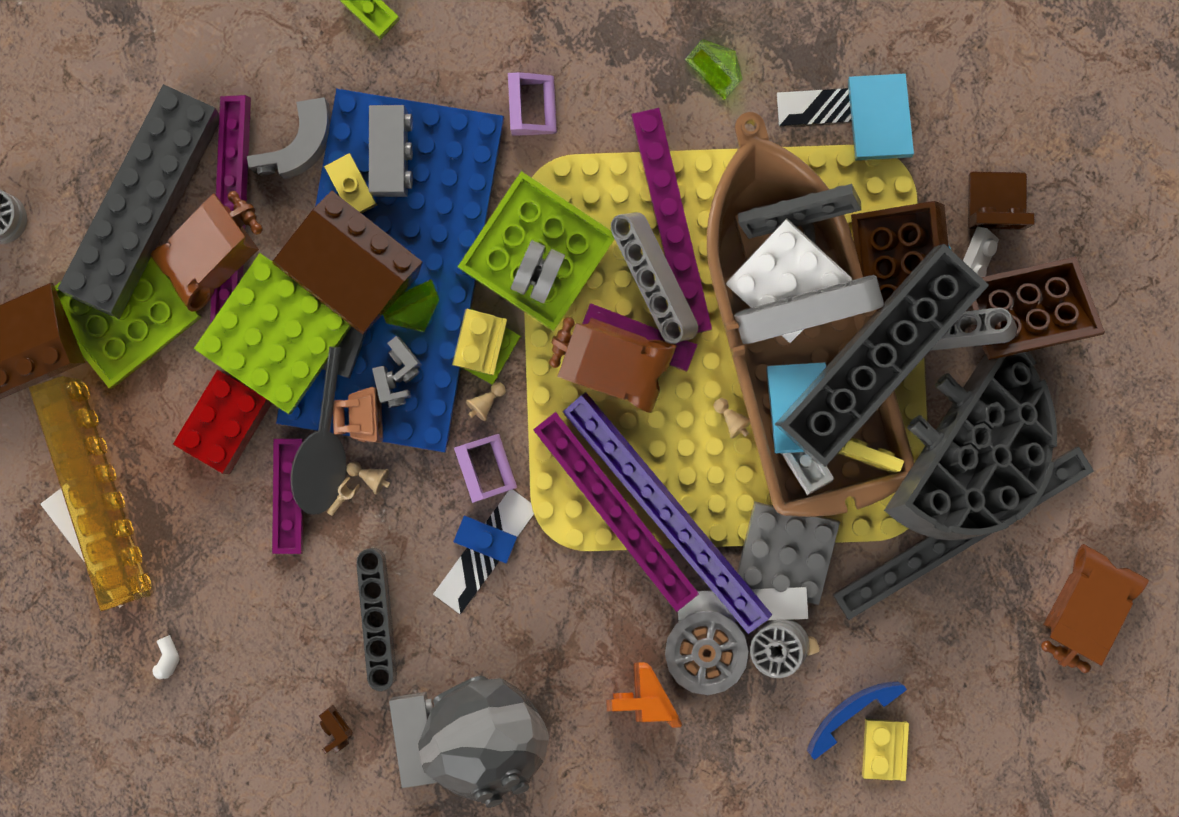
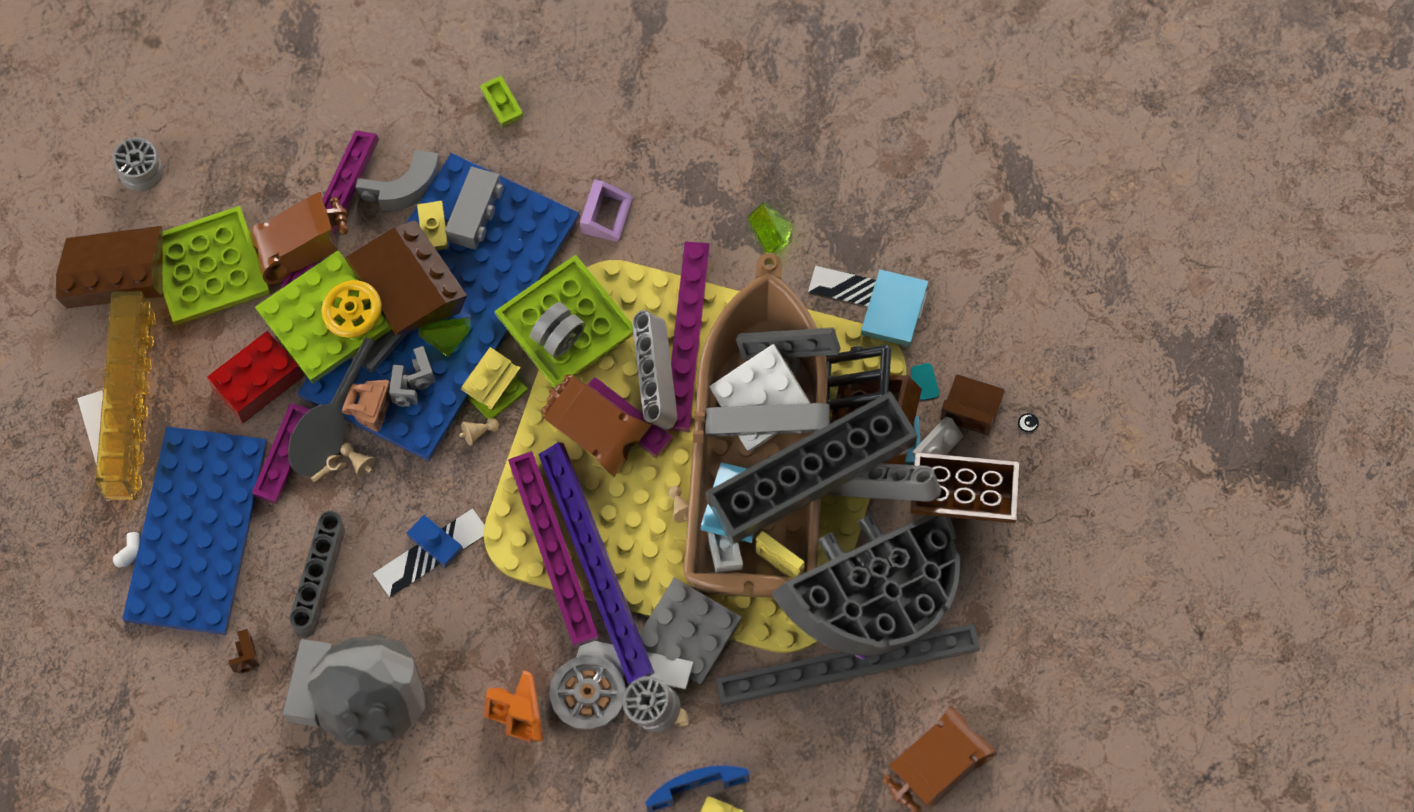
camera: 25 degrees right, 20 degrees down
dark grey brick [57,84,219,319] -> none
lavender tile [454,434,517,503] -> none
none -> blue plate [122,426,268,635]
none -> yellow plate [322,280,381,338]
none -> black bar [825,345,891,424]
none -> teal sticker [911,363,940,400]
none -> black sticker [1018,413,1039,433]

